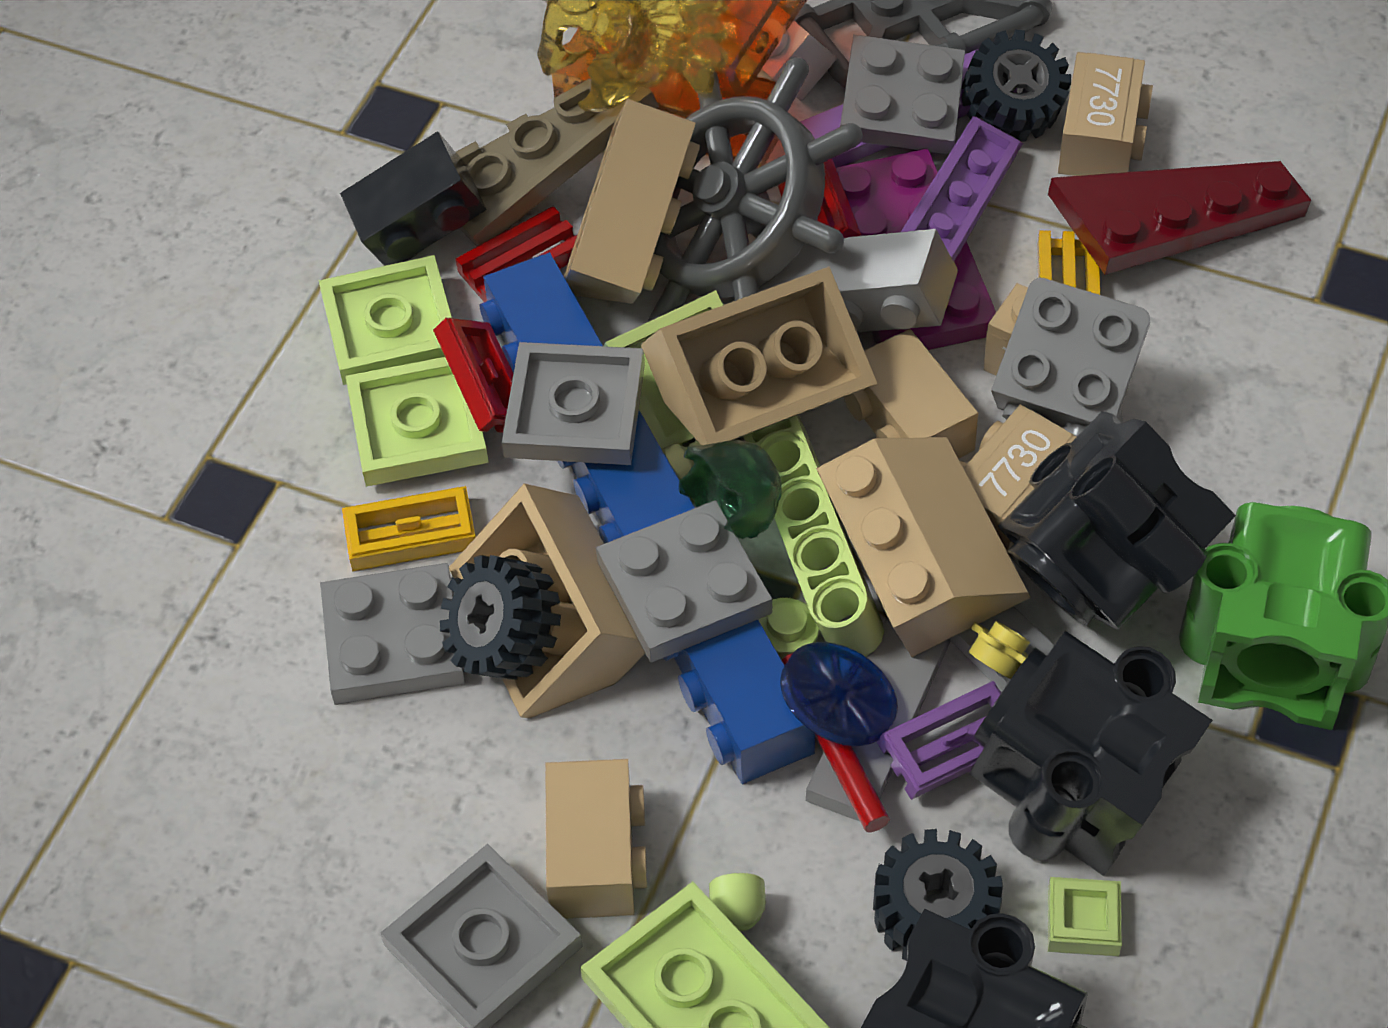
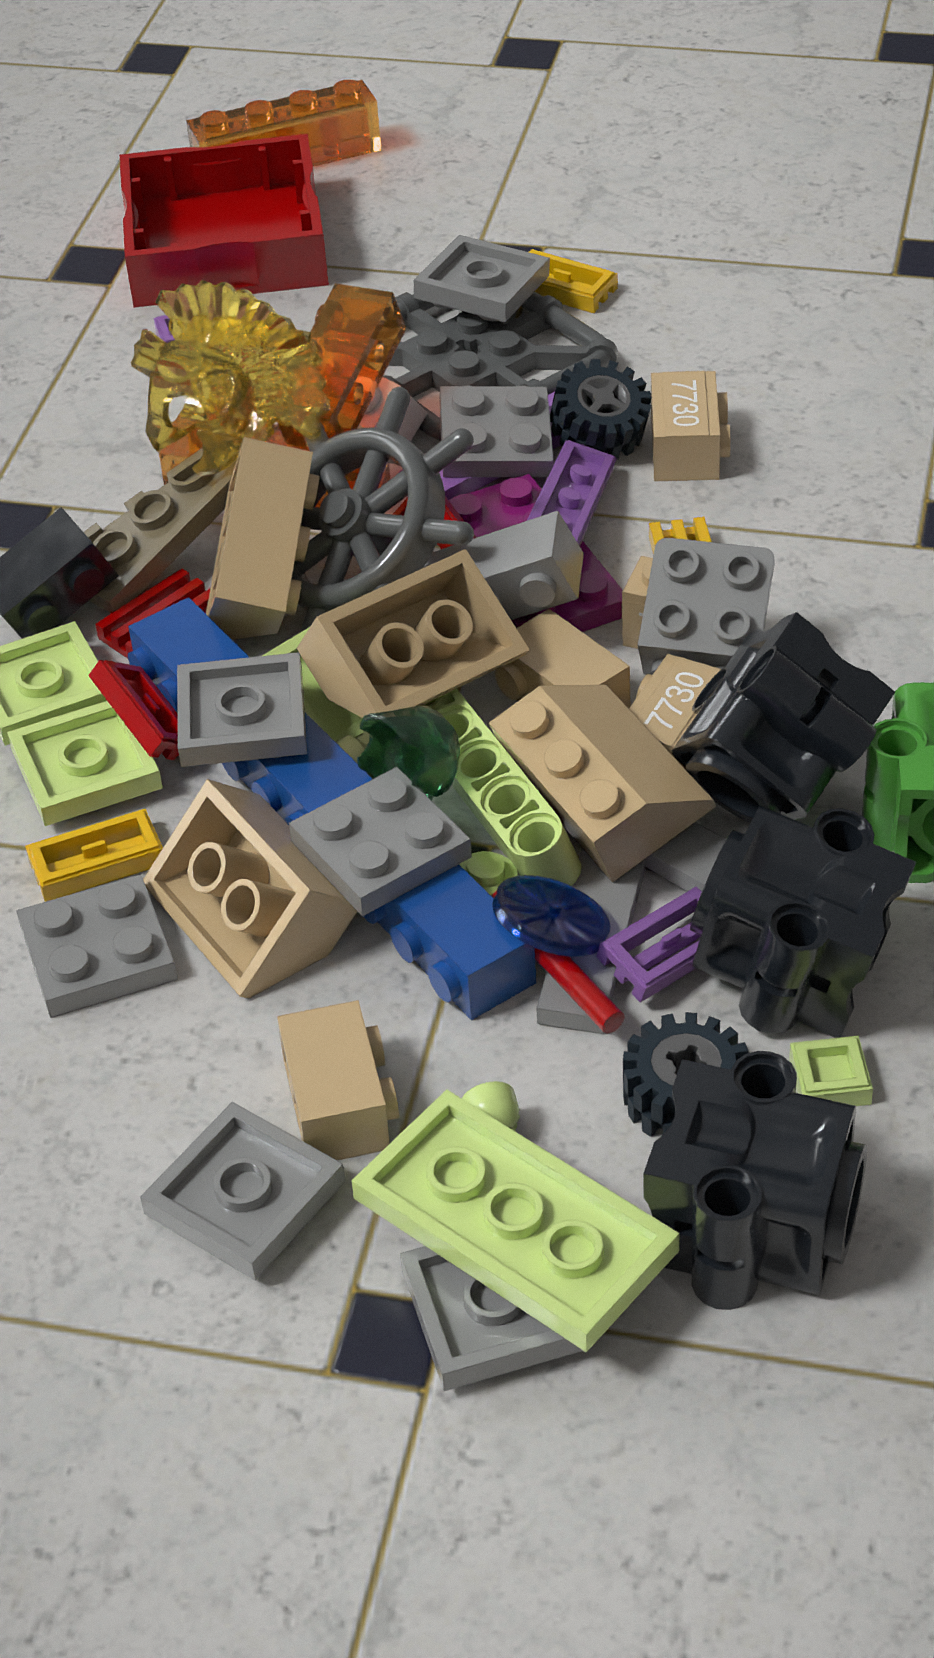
camera: 10 degrees left, 10 degrees down
black wheel [440,555,561,680] -> none
light yellow plate [969,621,1030,679] -> none
dark red wing [1047,161,1311,275] -> none

